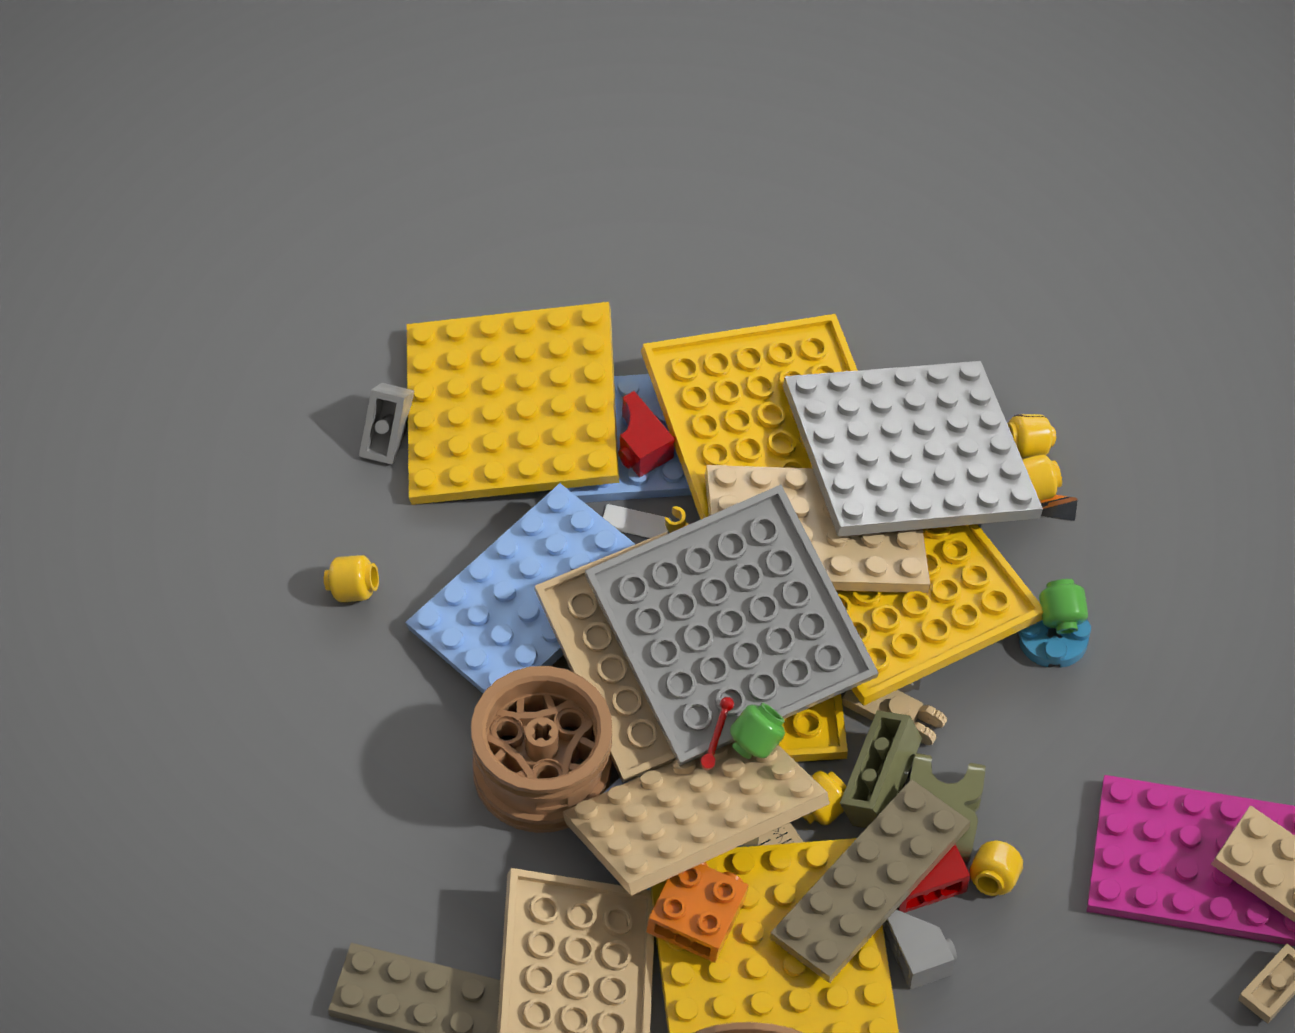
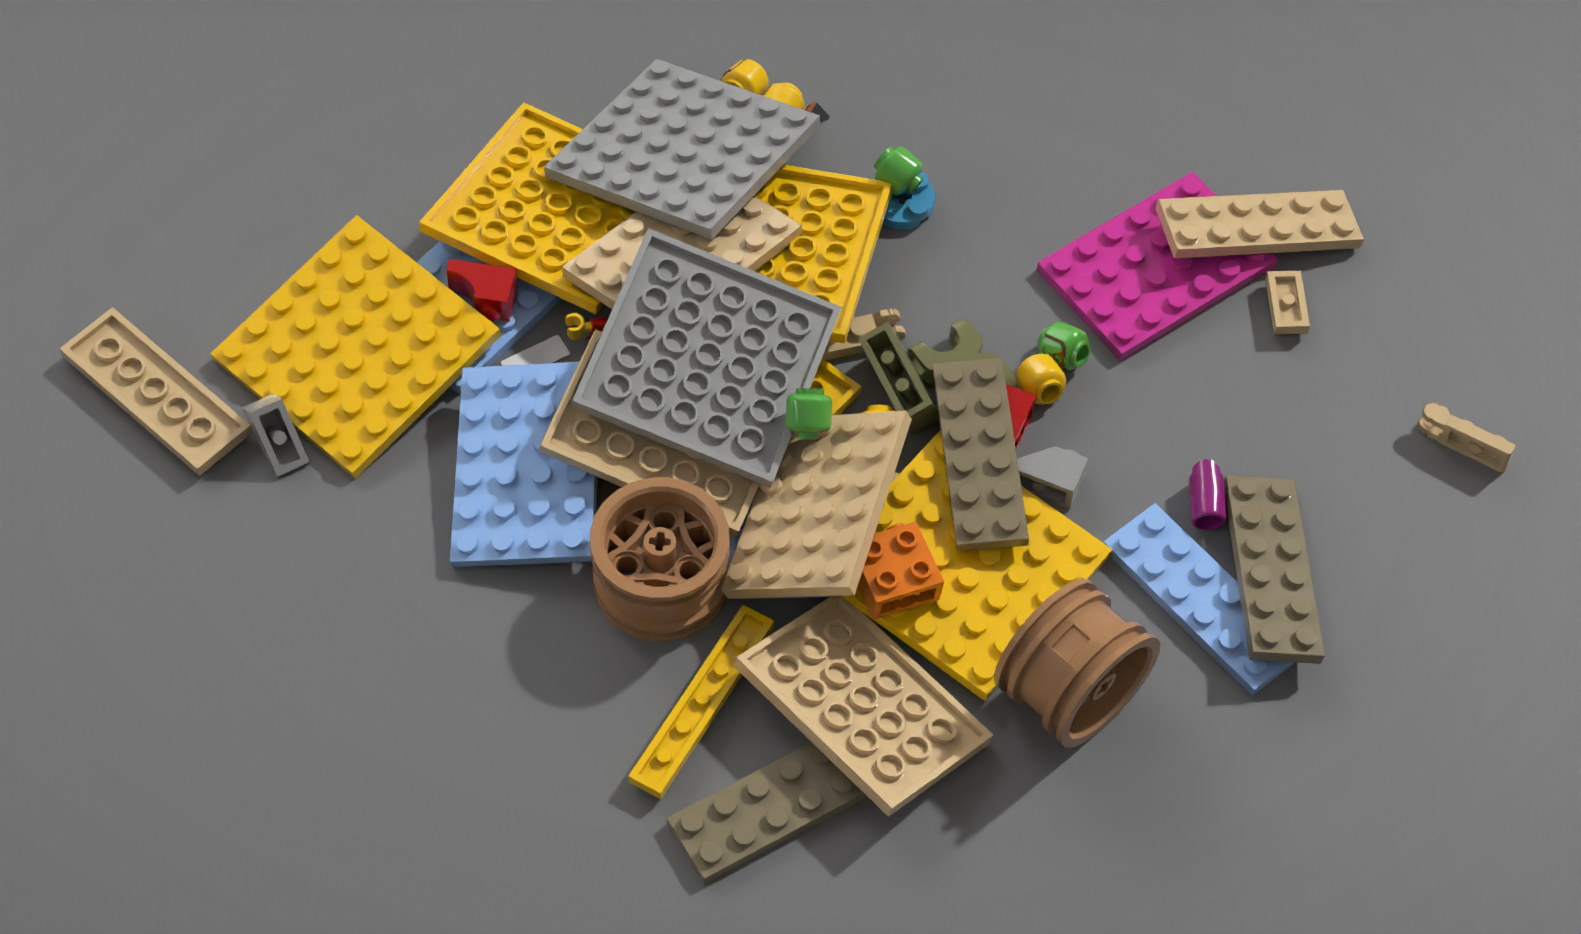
camera: 45 degrees left, 0 degrees up
yellow head [323,555,379,602] -> none
red hinge [700,697,734,770] -> none
none -> tan plate [59,307,253,476]
none -> yellow plate [628,605,774,800]
none -> bright green head [1038,321,1091,371]

